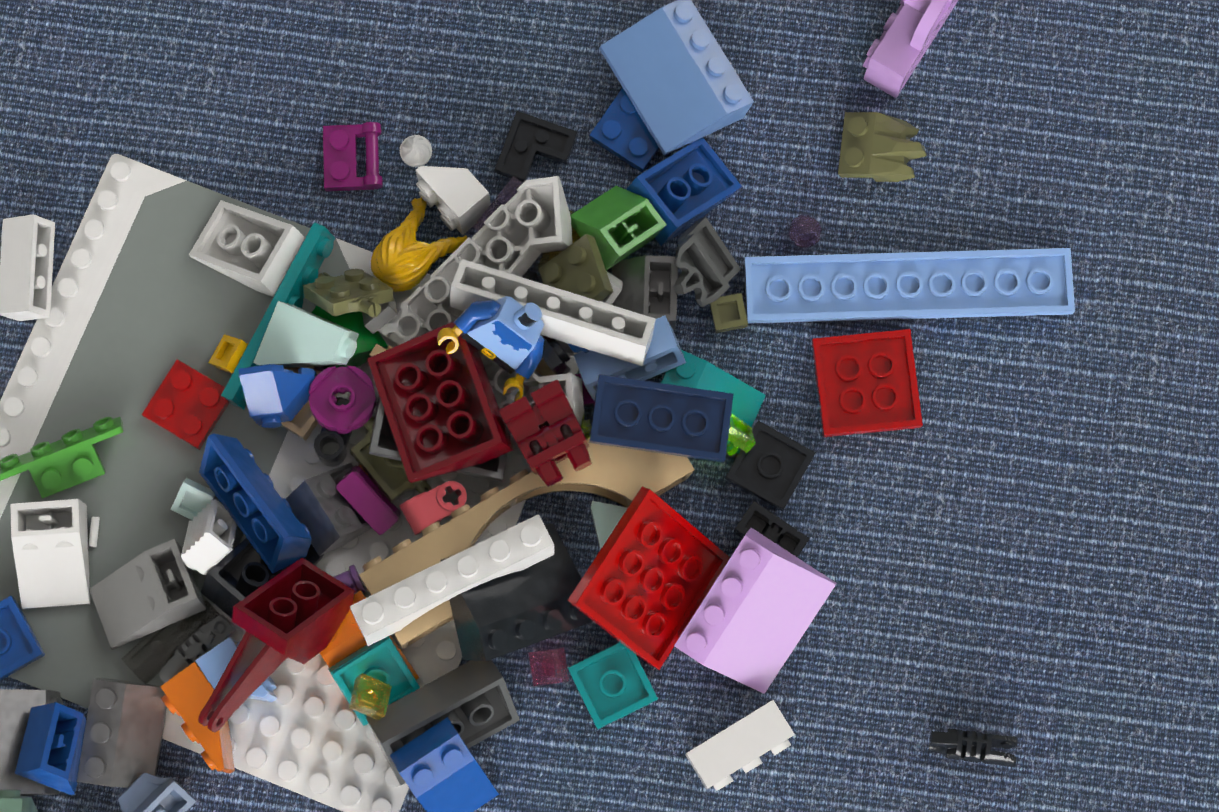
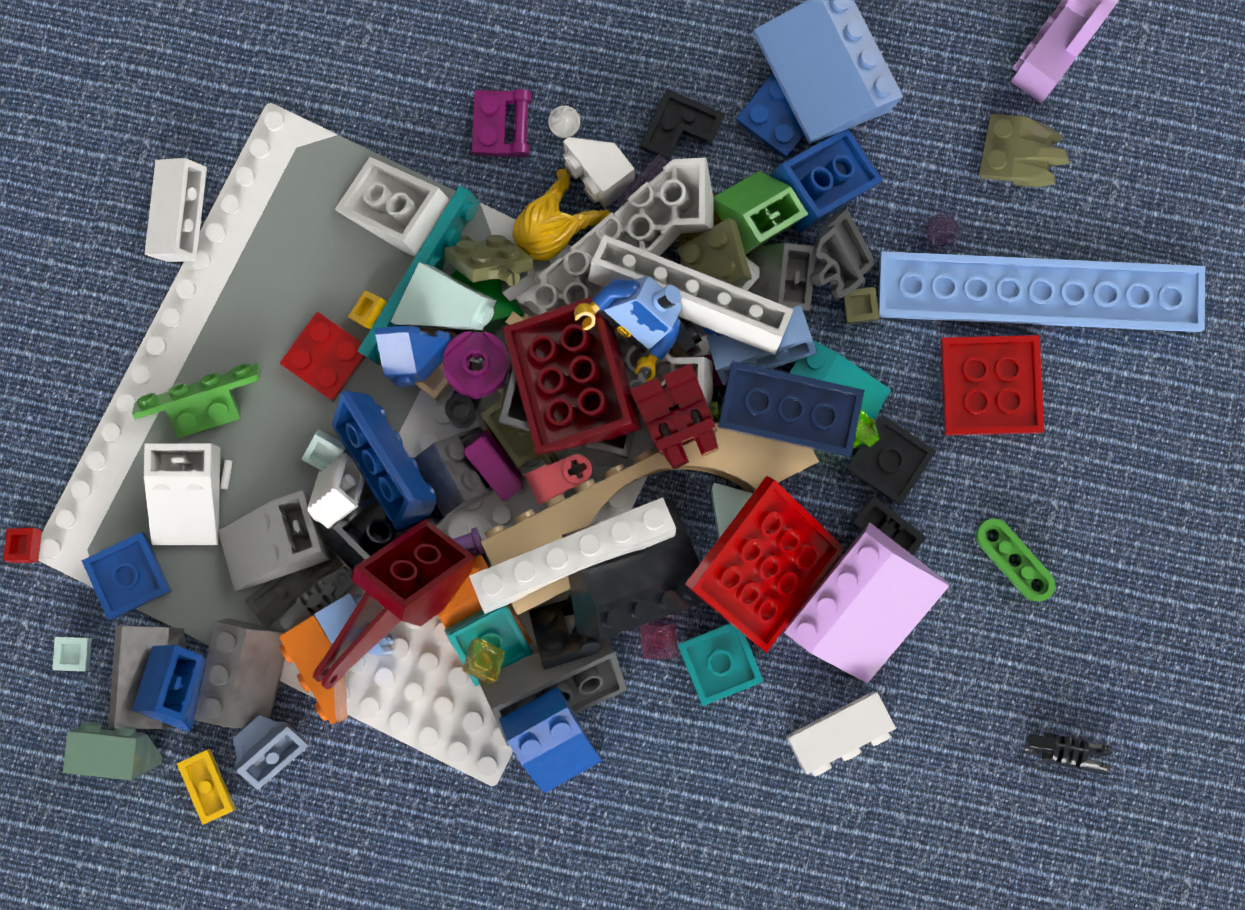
camera: 10 degrees right, 5 degrees up
none -> black plate [529,594,600,670]
none -> bright green plate [975,519,1055,602]

